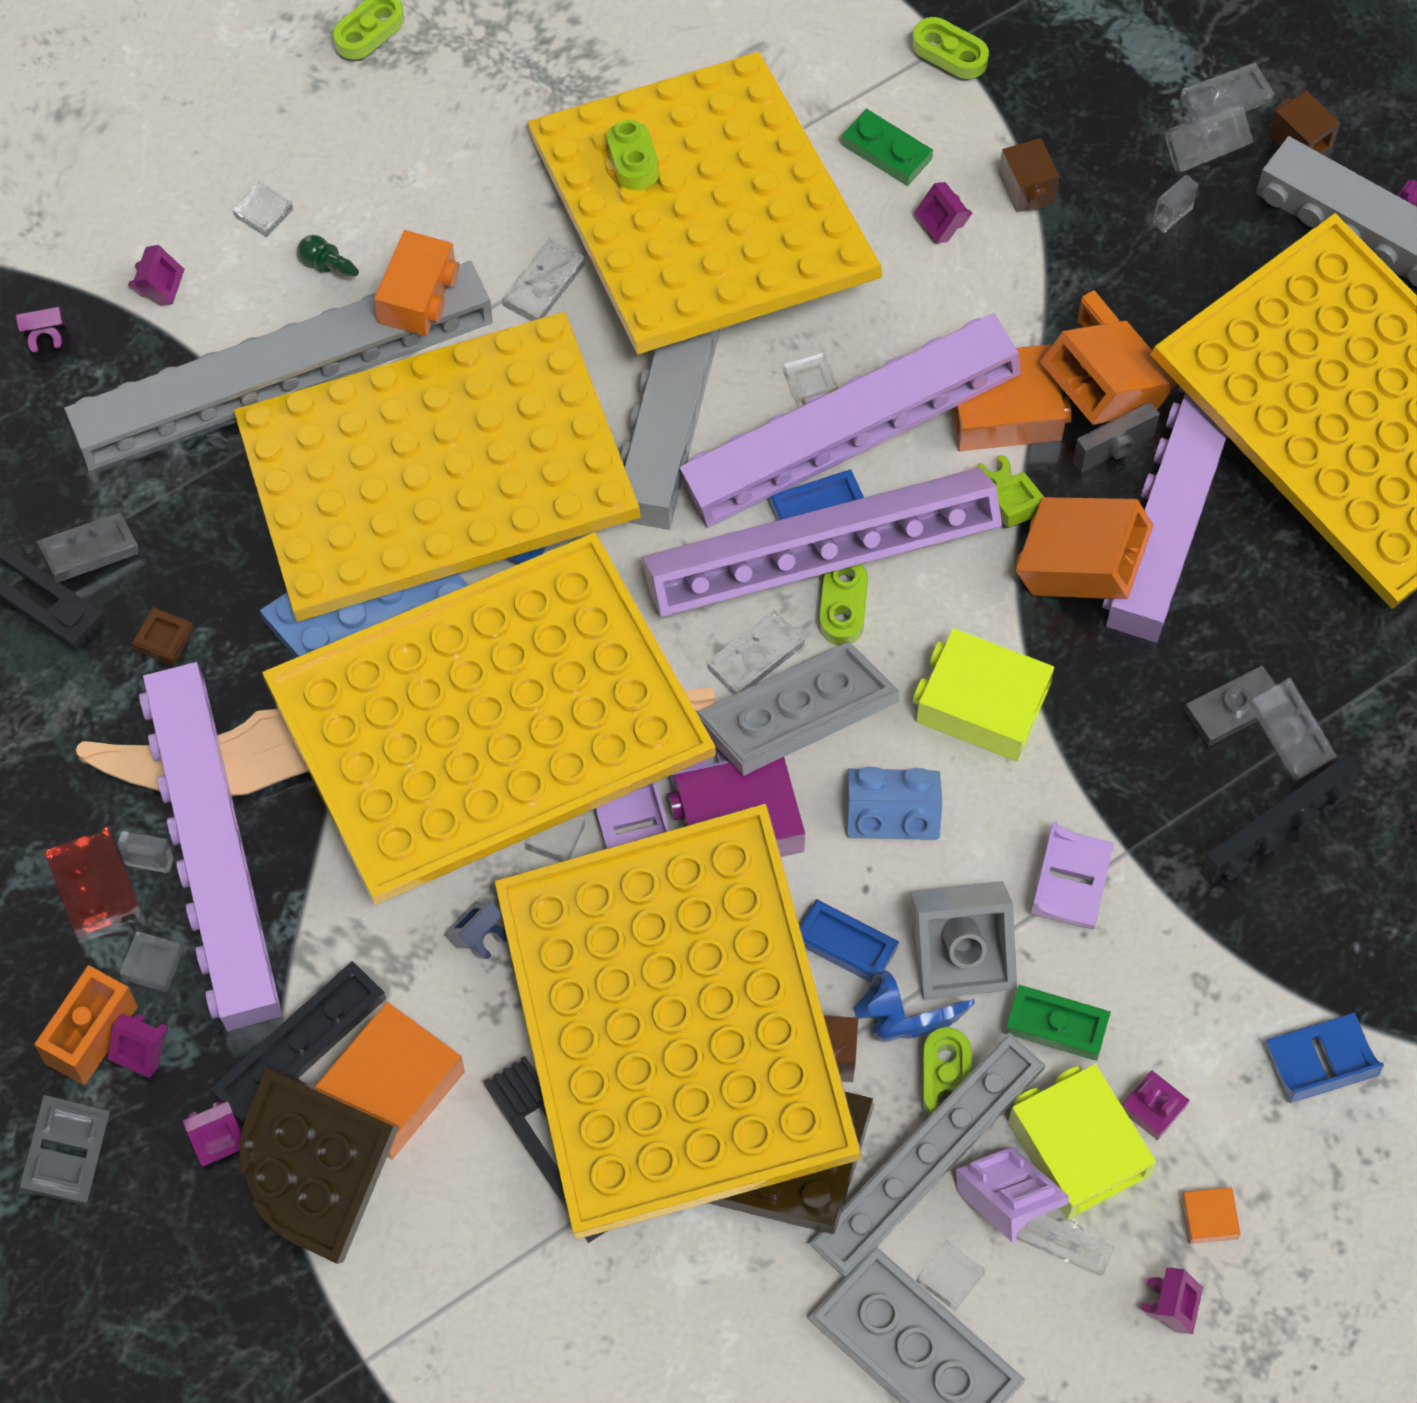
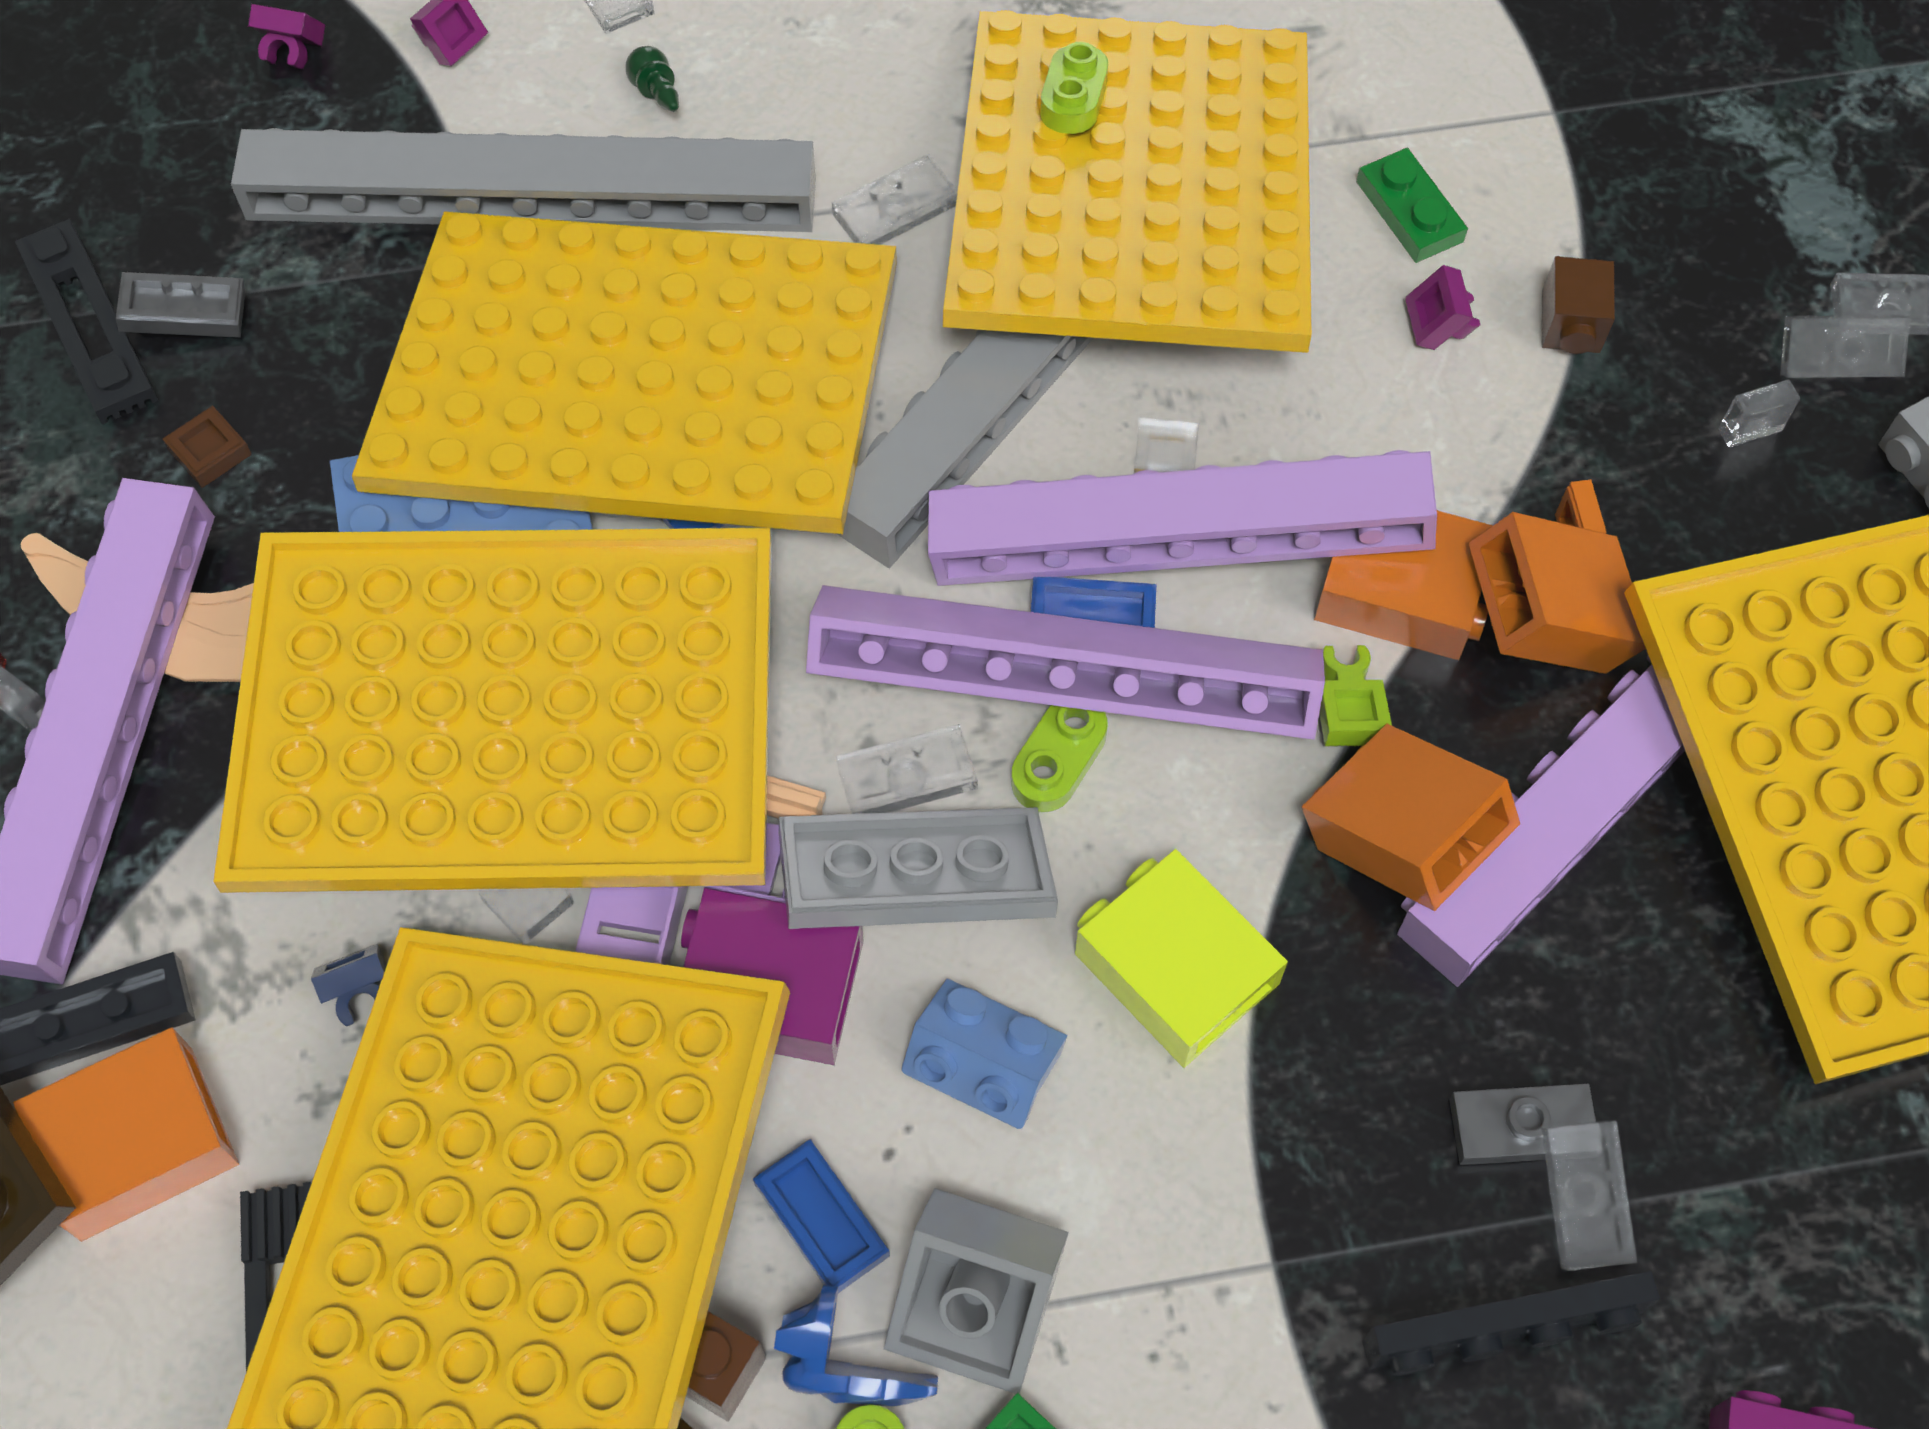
camera: 25 degrees right, 0 degrees up
orange brick [374,230,460,336] -> none
lime plate [912,17,989,79] -> none
lavender piece [1030,820,1114,929] -> none
flat silver plate [1073,403,1159,473] -> none

